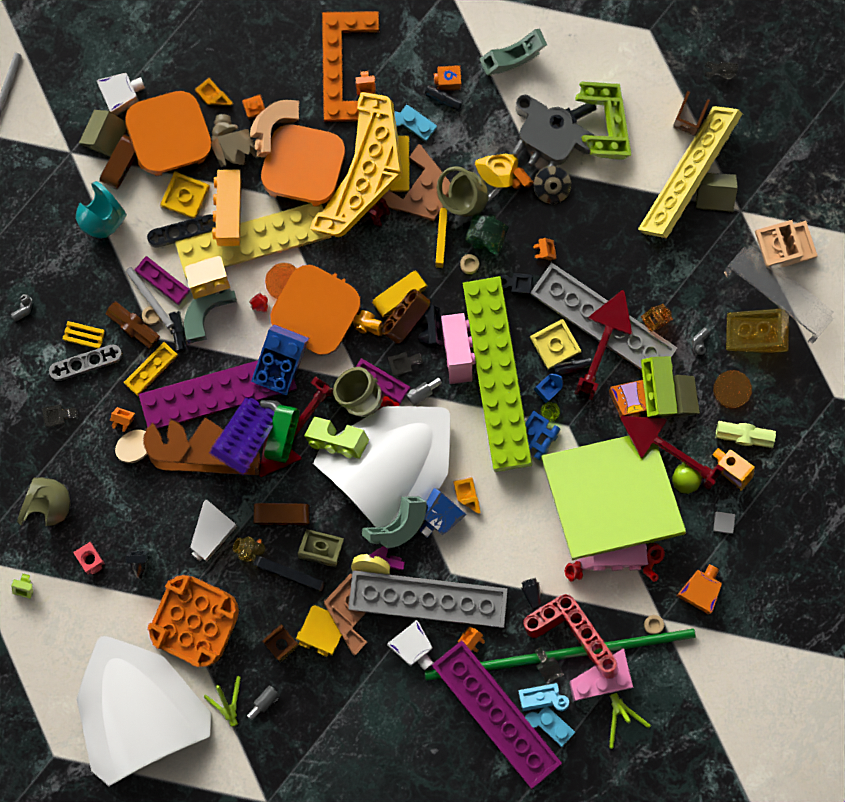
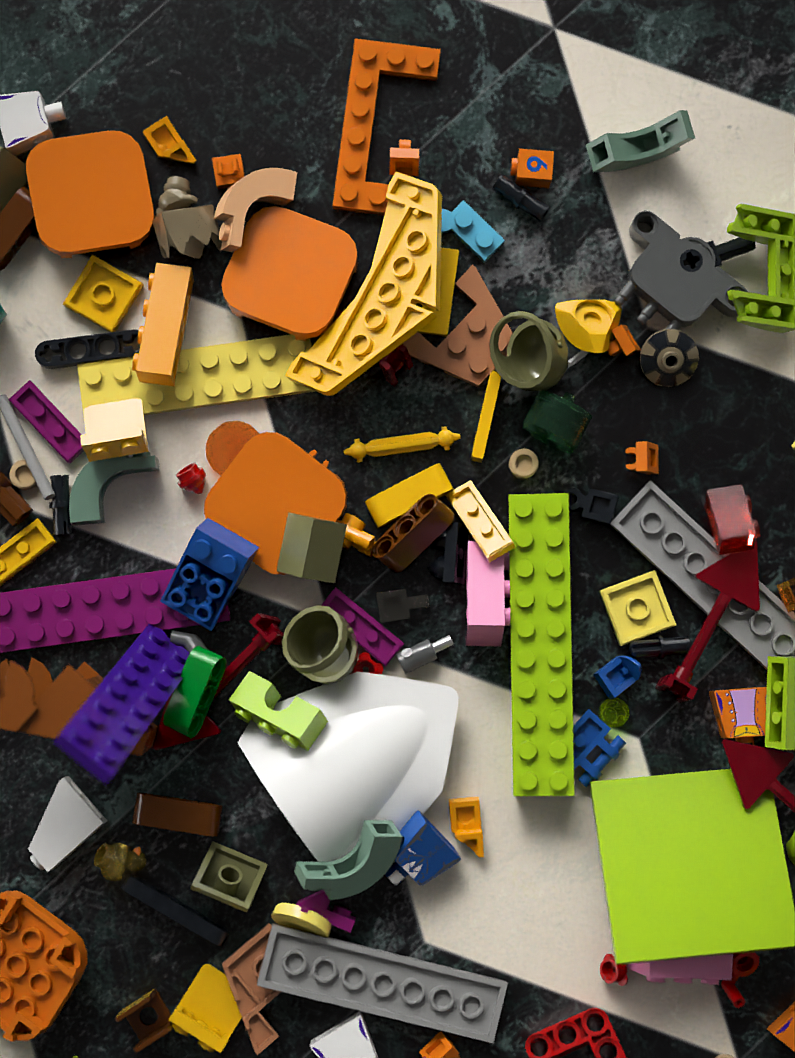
camera: 10 degrees right, 5 degrees up
black cone [521,578,542,608] -> none
none -> olive slope [276,512,347,583]
none -> yellow wheel [344,426,461,463]
none -> yellow tile [446,480,515,563]
none -> clear red brick [704,484,760,555]

